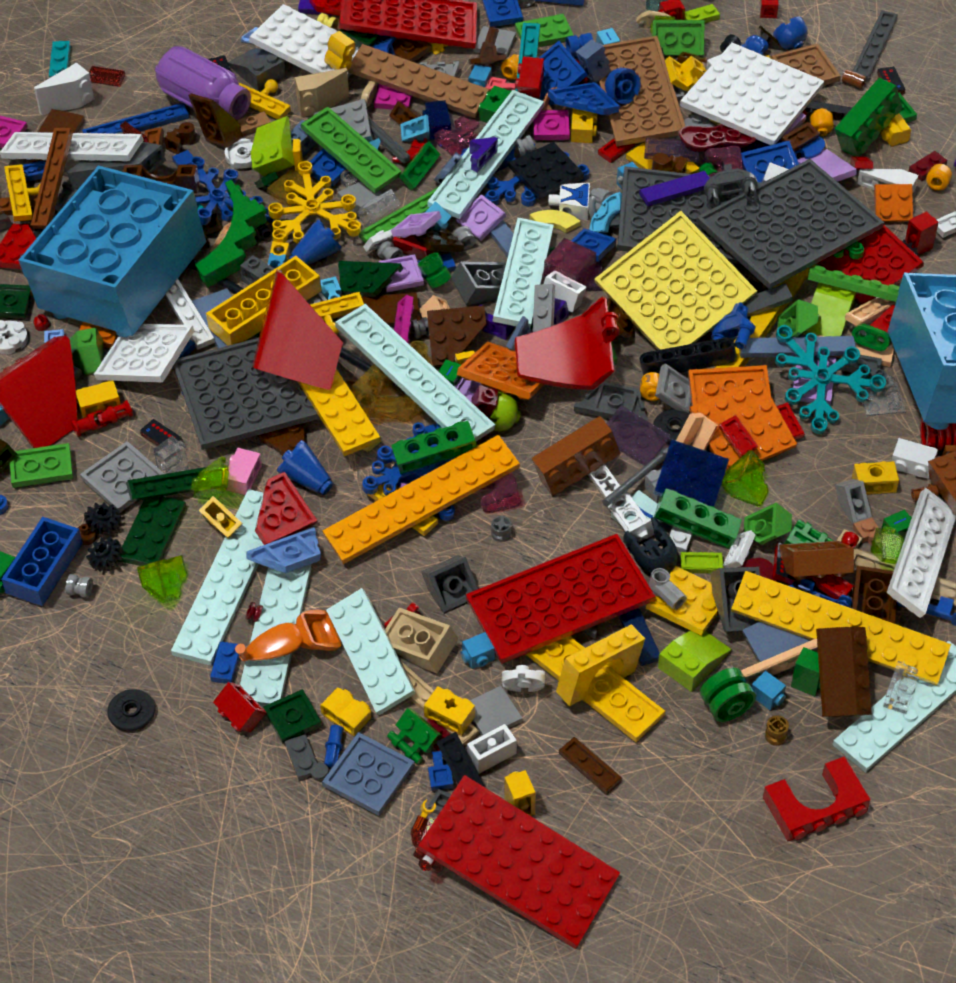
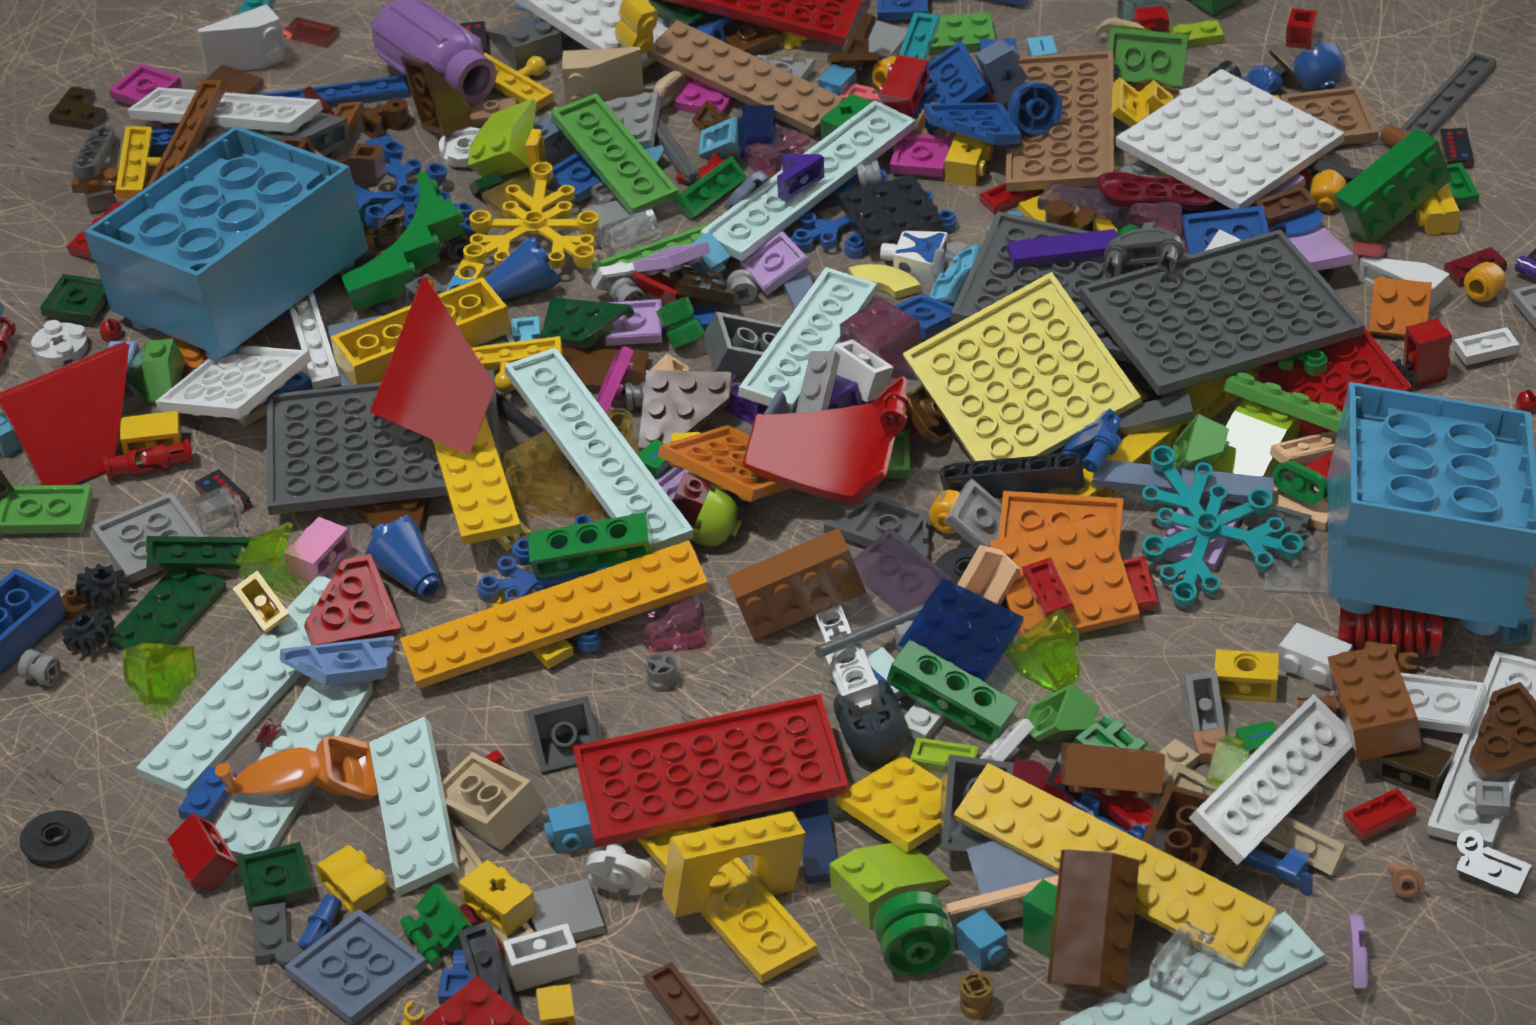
camera: 15 degrees right, 10 degrees down
light grey piece [648,568,687,610] -> none
red hinge [841,532,859,548] -> none

